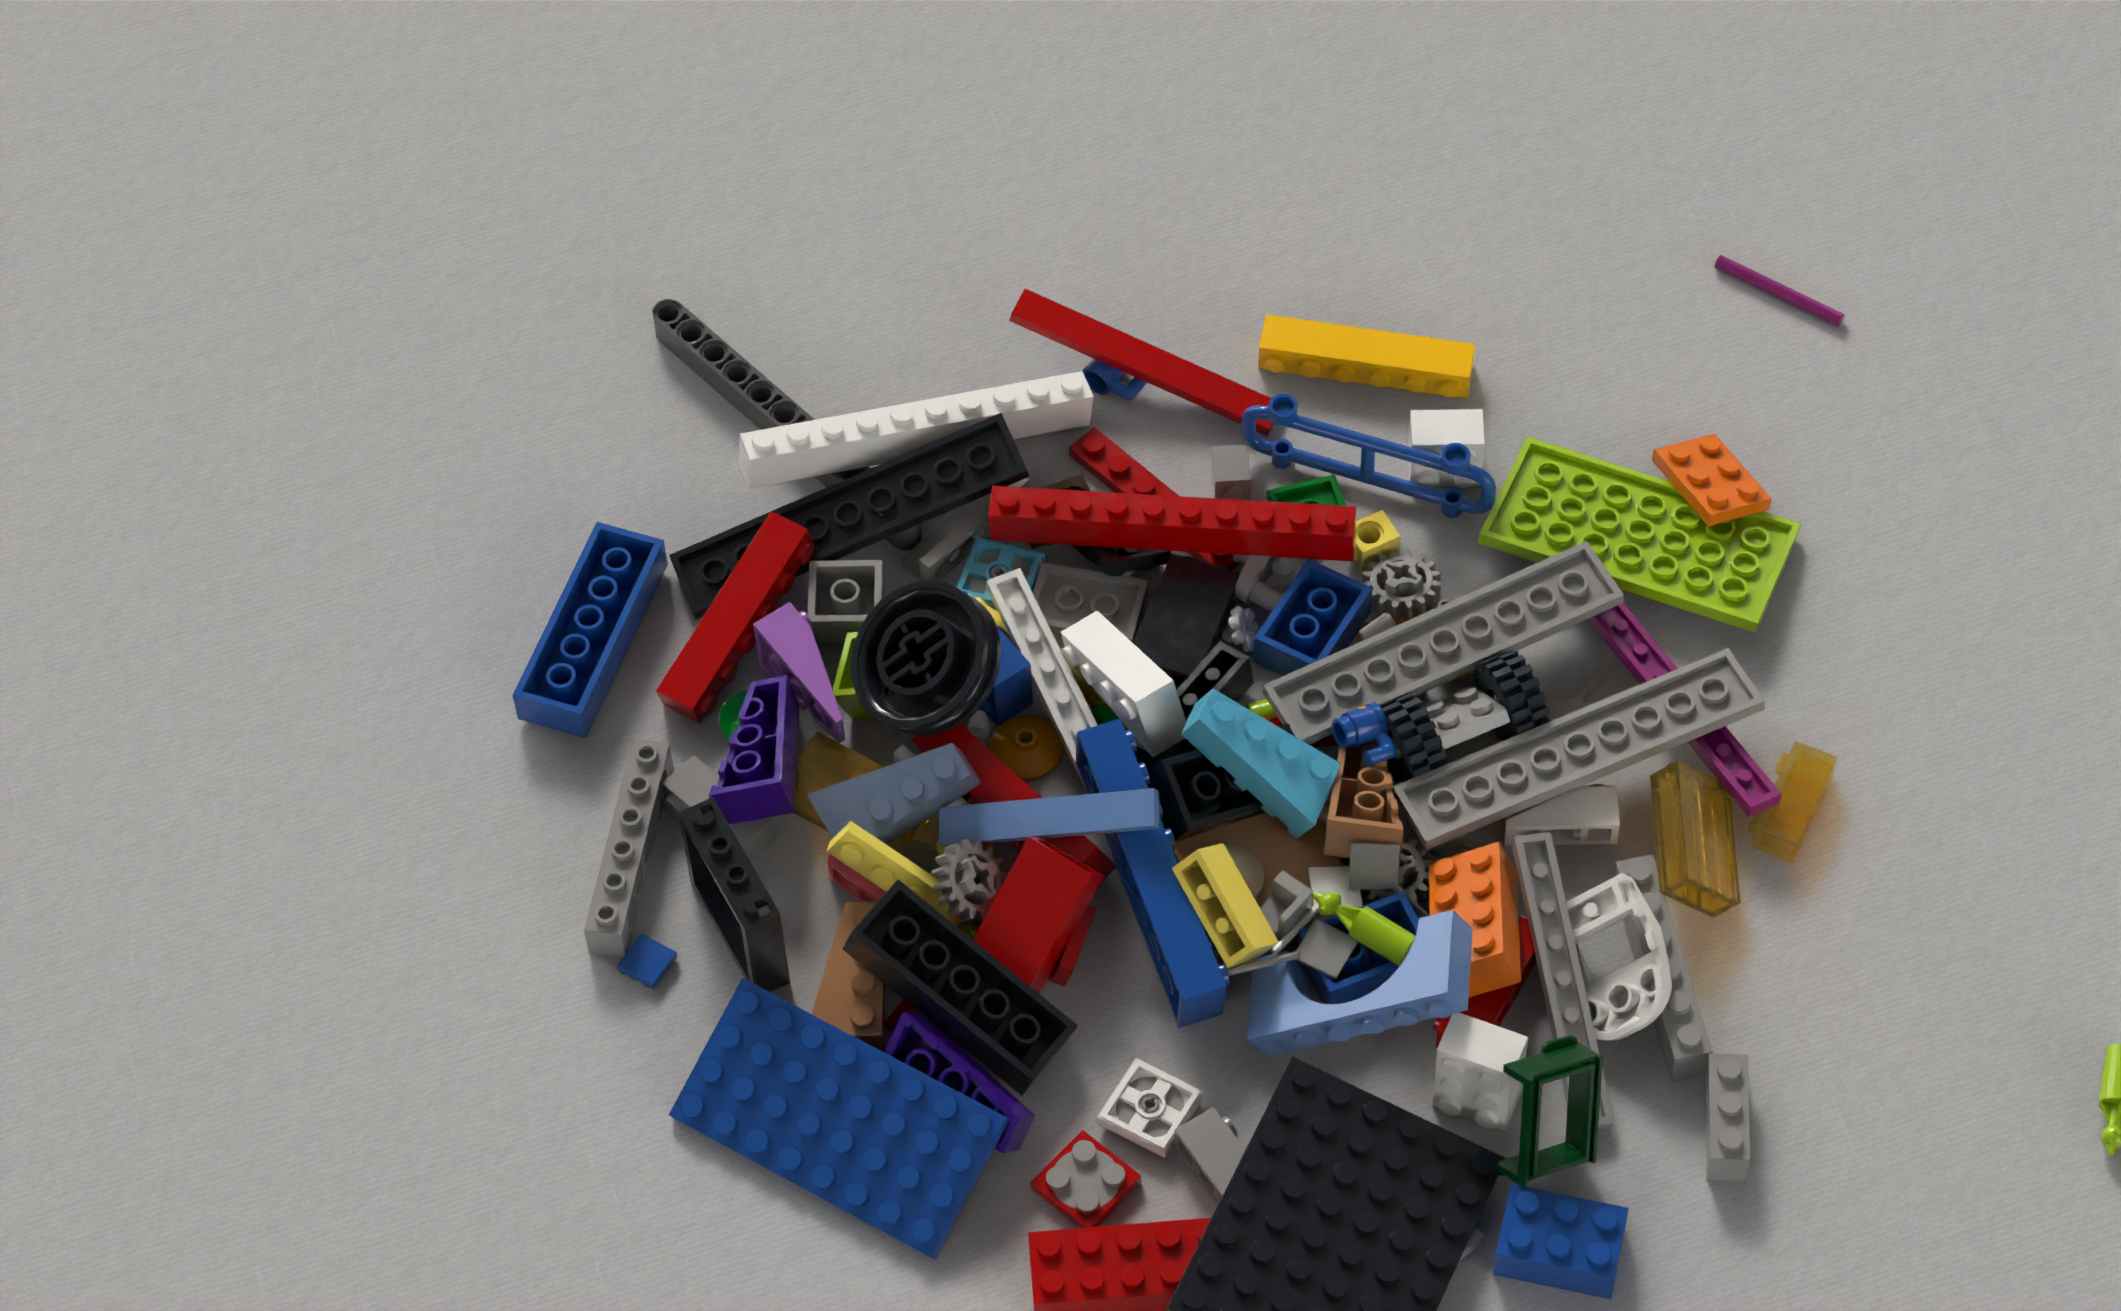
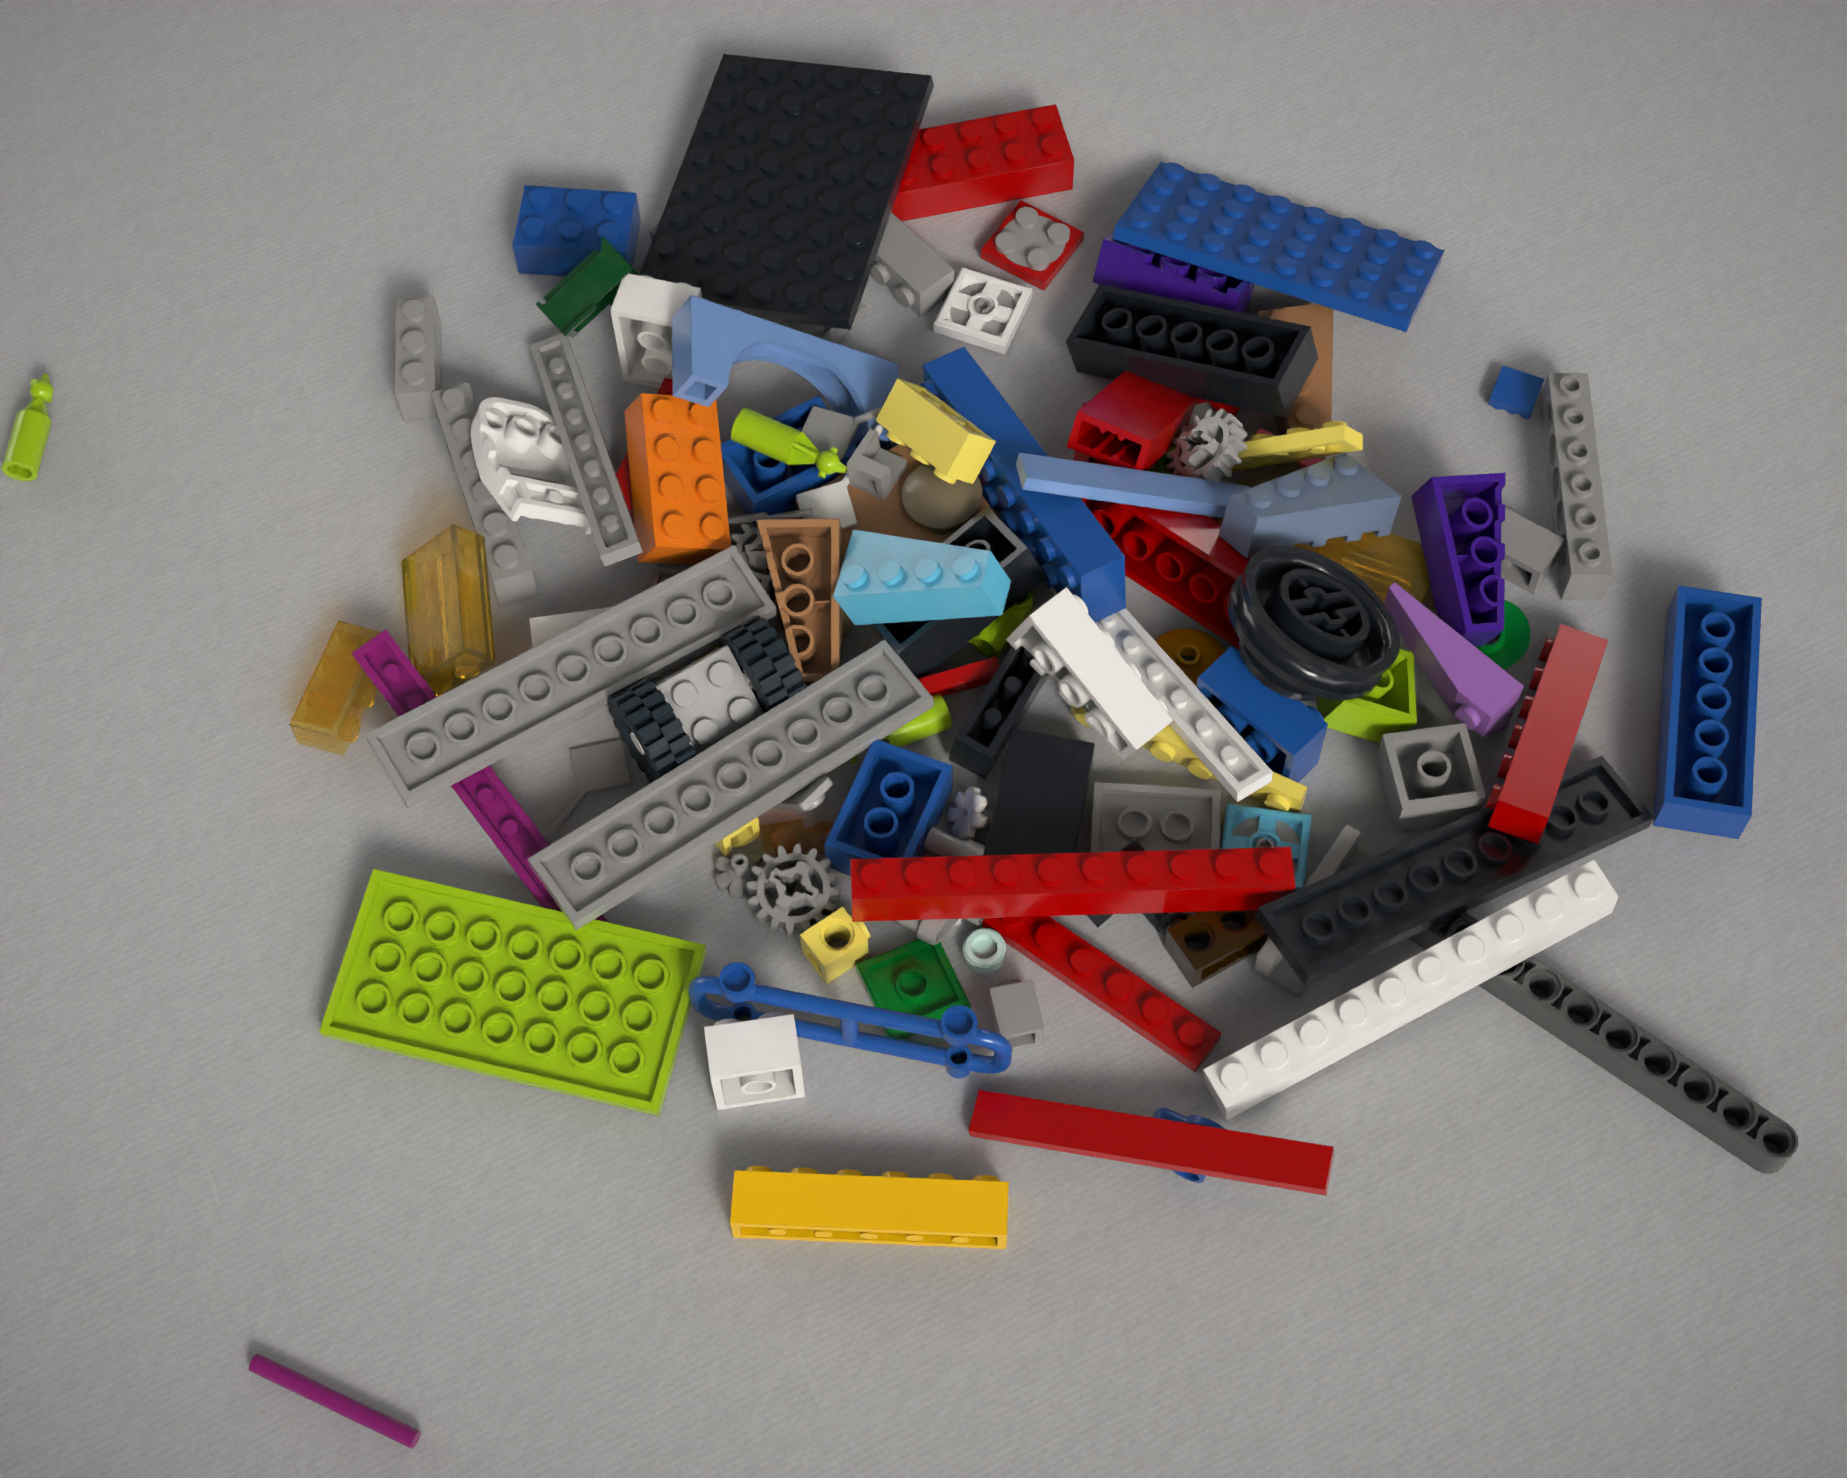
camera: 170 degrees right, 5 degrees up
black window [678,797,791,992] -> none
blue piece [1332,702,1397,766] -> none
orange plate [1652,434,1772,526] -> none

